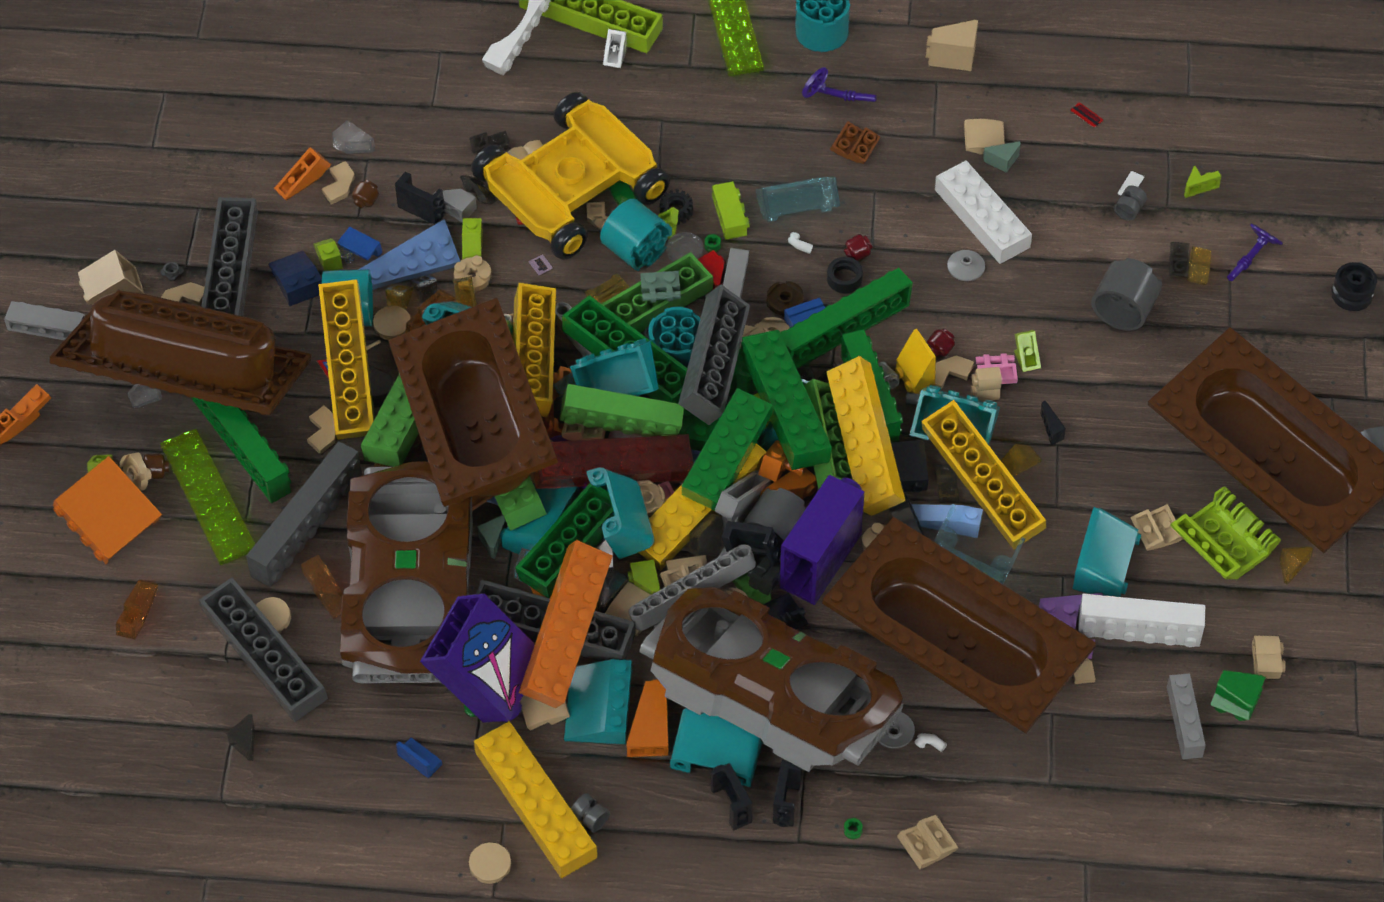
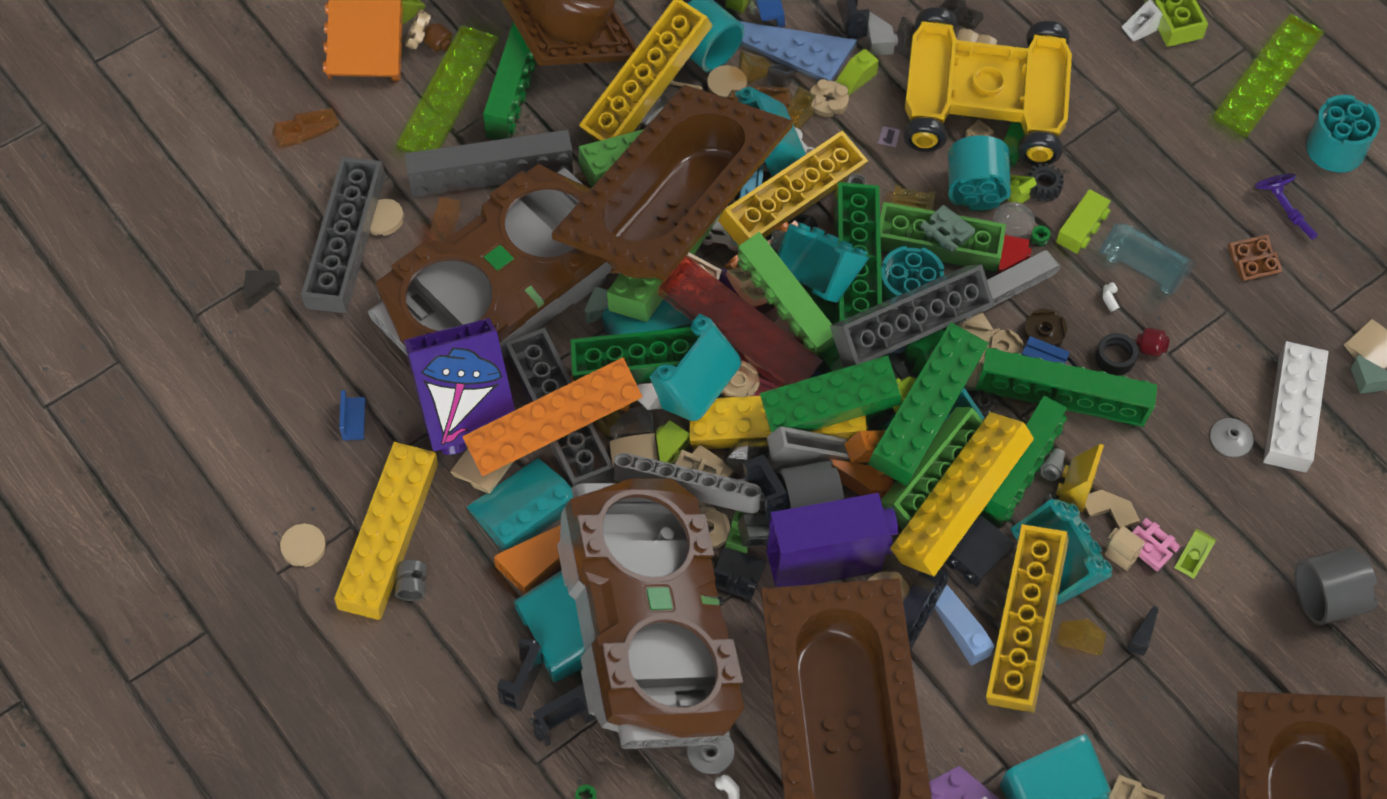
camera: 45 degrees right, 5 degrees up
tan tile [307,405,336,454] -> none
dark red head [927,328,955,357] -> none
clear light blue windscreen [934,504,1025,584] -> none

